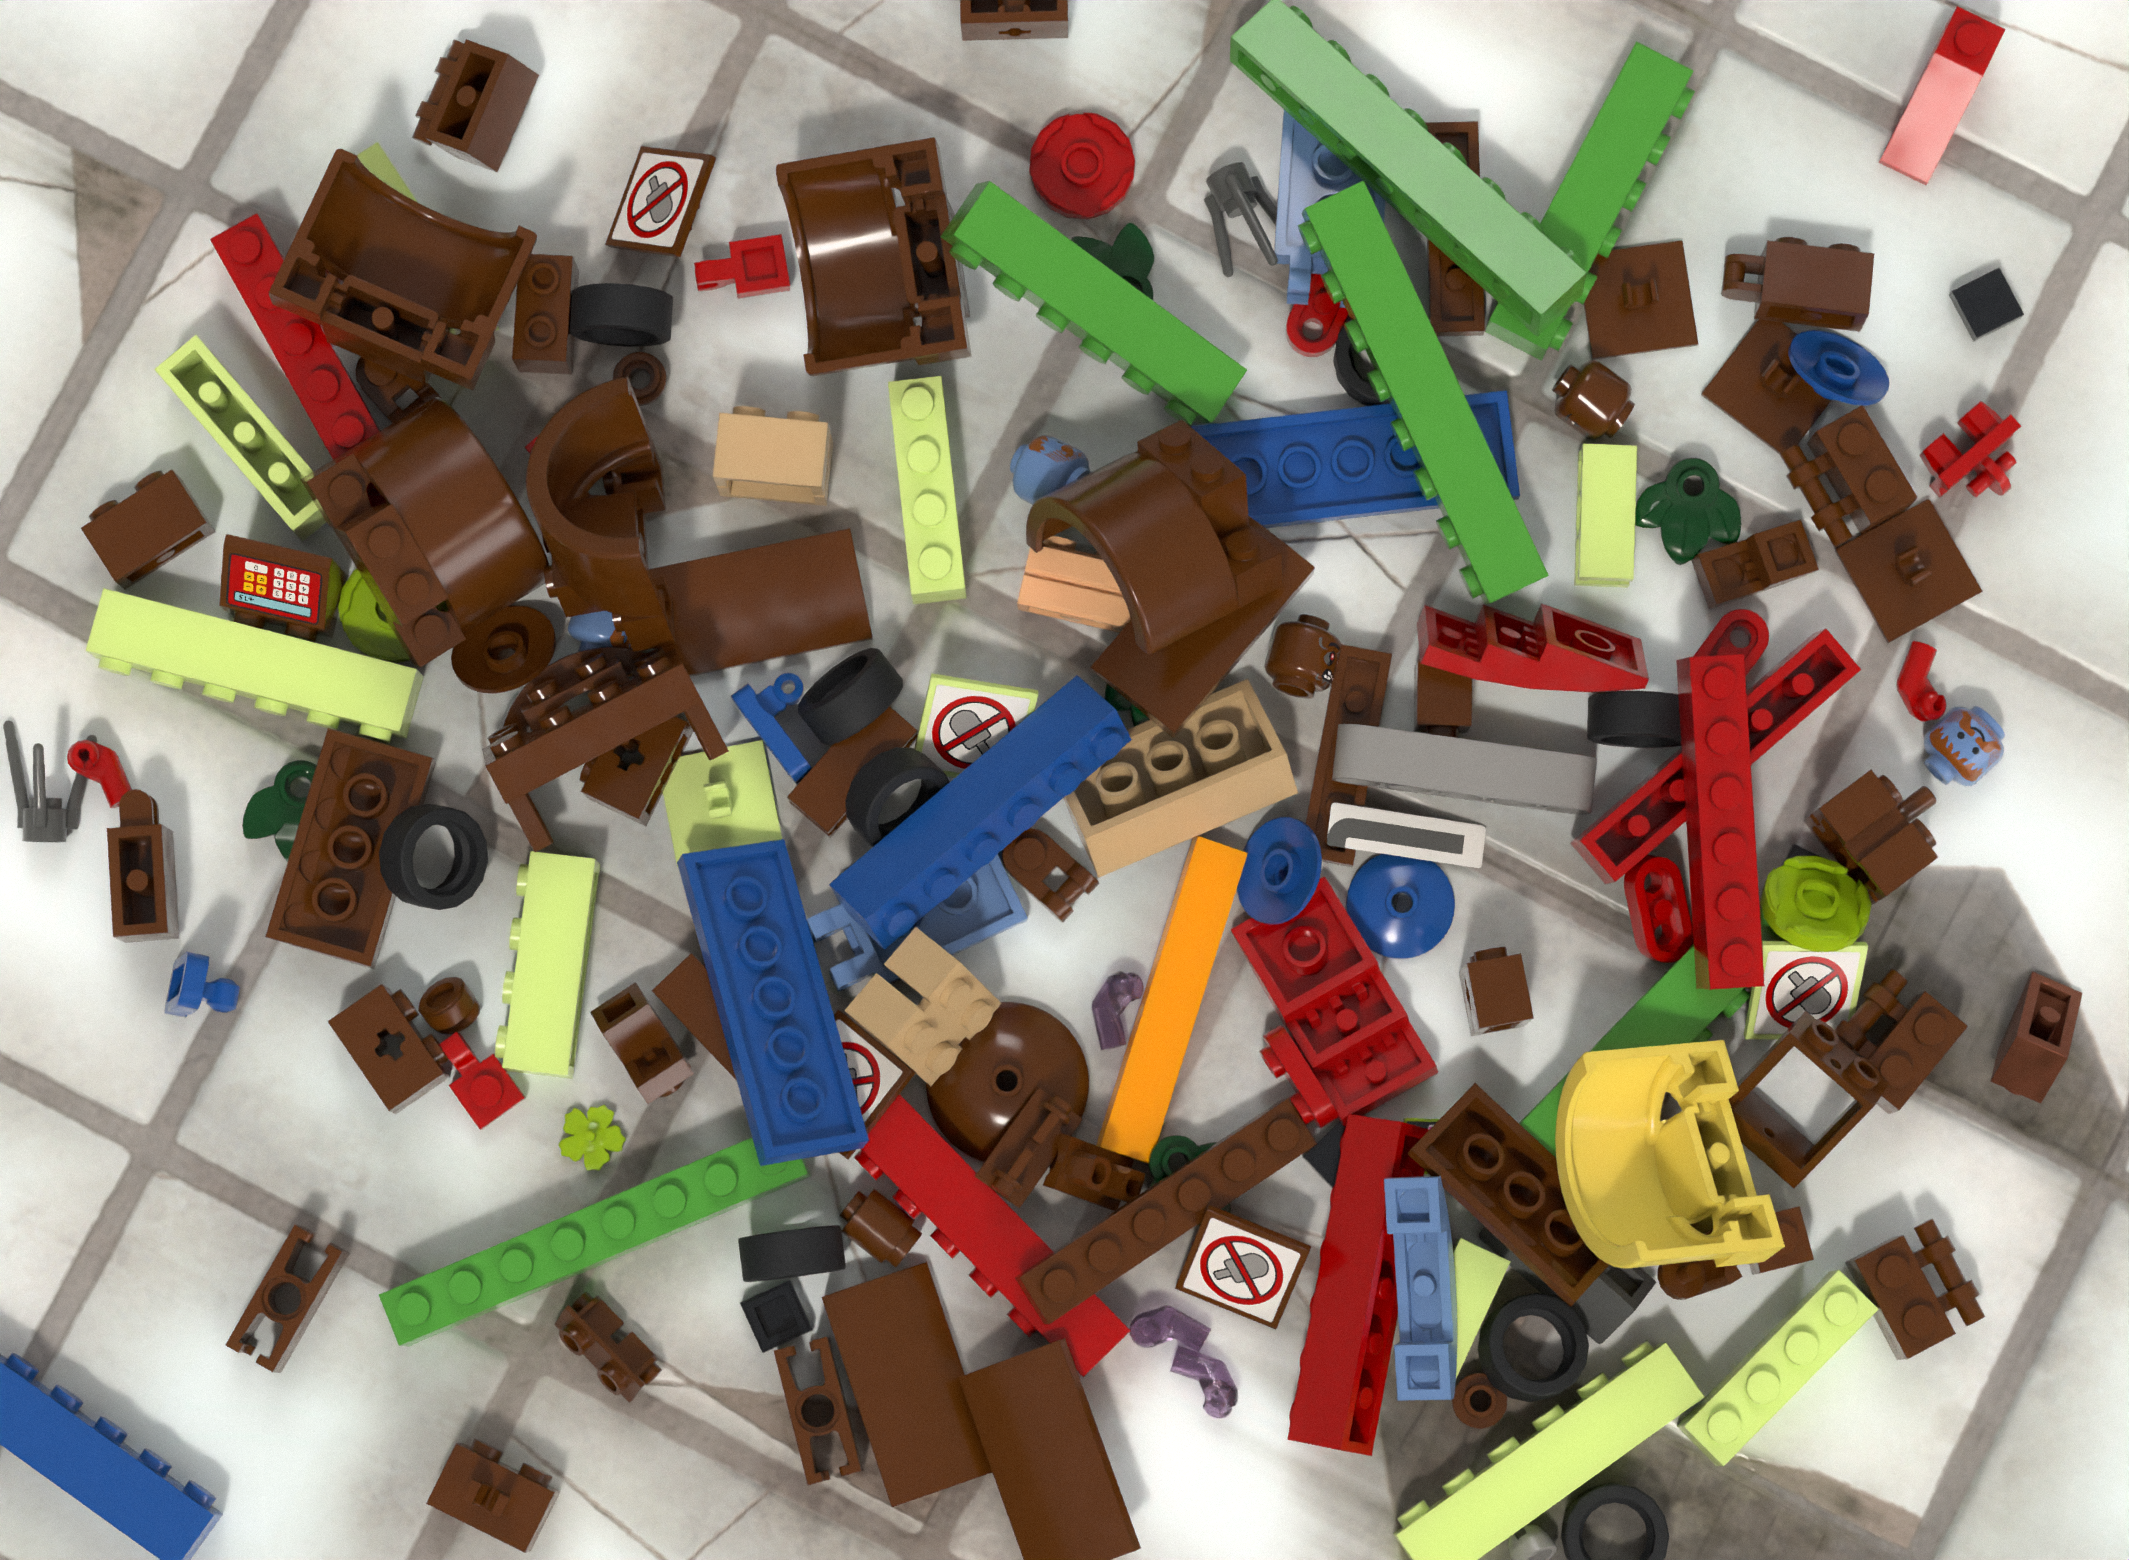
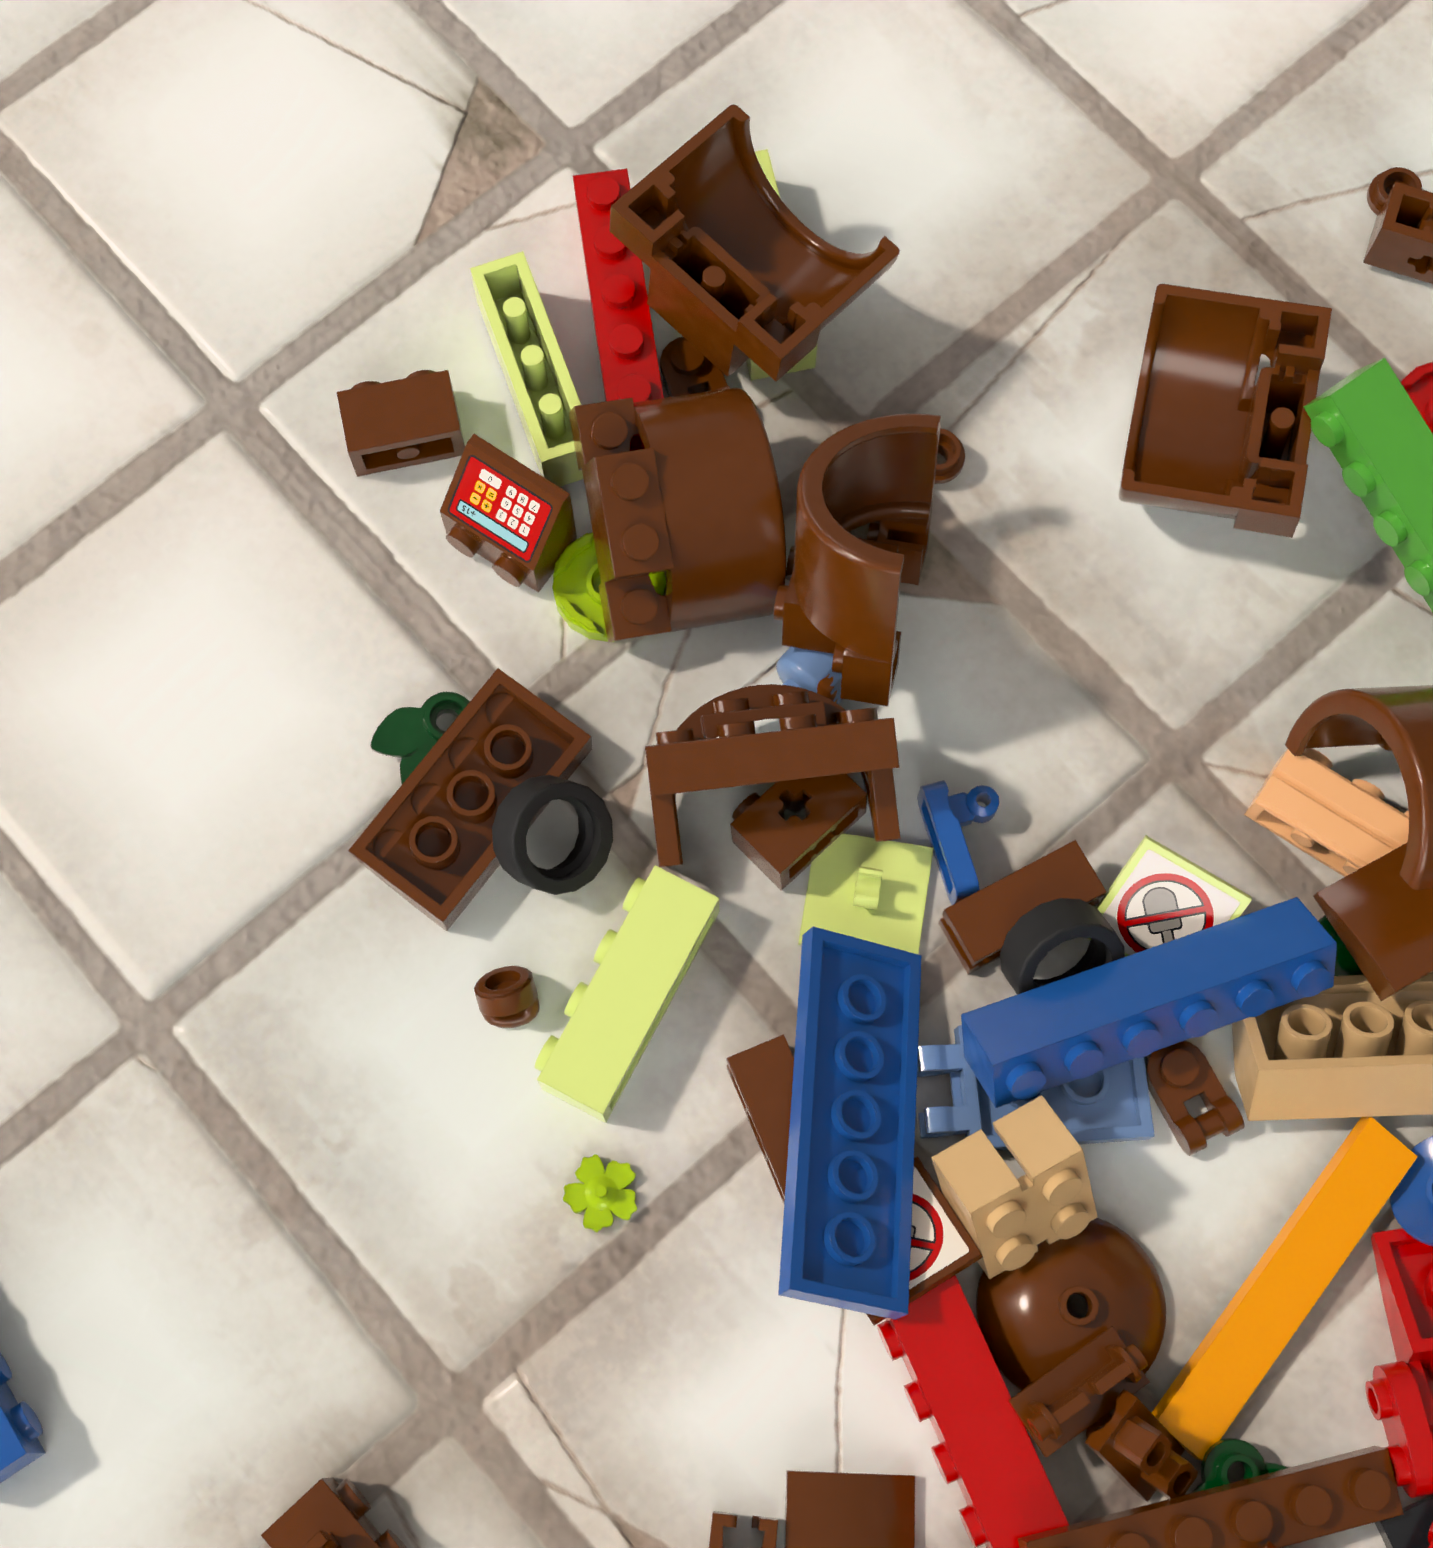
camera: 20 degrees right, 10 degrees down
dark grey plant [3,720,97,842] -> none
red arm [67,740,132,808] -> none
yellowish green brick [86,588,424,743] -> none
reddish brown brick [107,789,179,943] -> none
blue piece [164,952,240,1018] -> none
reddish brown piece [225,1225,350,1373] -> none
reddish brown brick [327,984,450,1114] -> none
bright green brick [379,1138,811,1347] -> none
reddish brown brick [412,39,539,173] -> none
red plate [439,1032,526,1130] -> none
reddish brown dish [451,606,557,694] -> none
reddish brown brick [512,254,579,375] -> none
reddish brown hinge [554,1291,662,1403] -> none
black tyre [570,283,673,347] -> none
reddish brown brick [590,982,694,1104] -> none
piece [605,146,716,257] -> none
reddish brown slope [649,528,873,677] -> none
red plate [694,234,790,299] -> none
tan piece [713,406,833,506] -> none
black tyre [738,1225,846,1282] -> none
black tile [740,1280,813,1353] -> none
black tyre [798,648,903,745] -> none
reddish brown brick [839,1188,922,1268] -> none
yellowish green brick [888,376,967,604] -> none
medium blue head [1010,435,1091,505] -> none
clear purple arm [1091,971,1144,1051] -> none

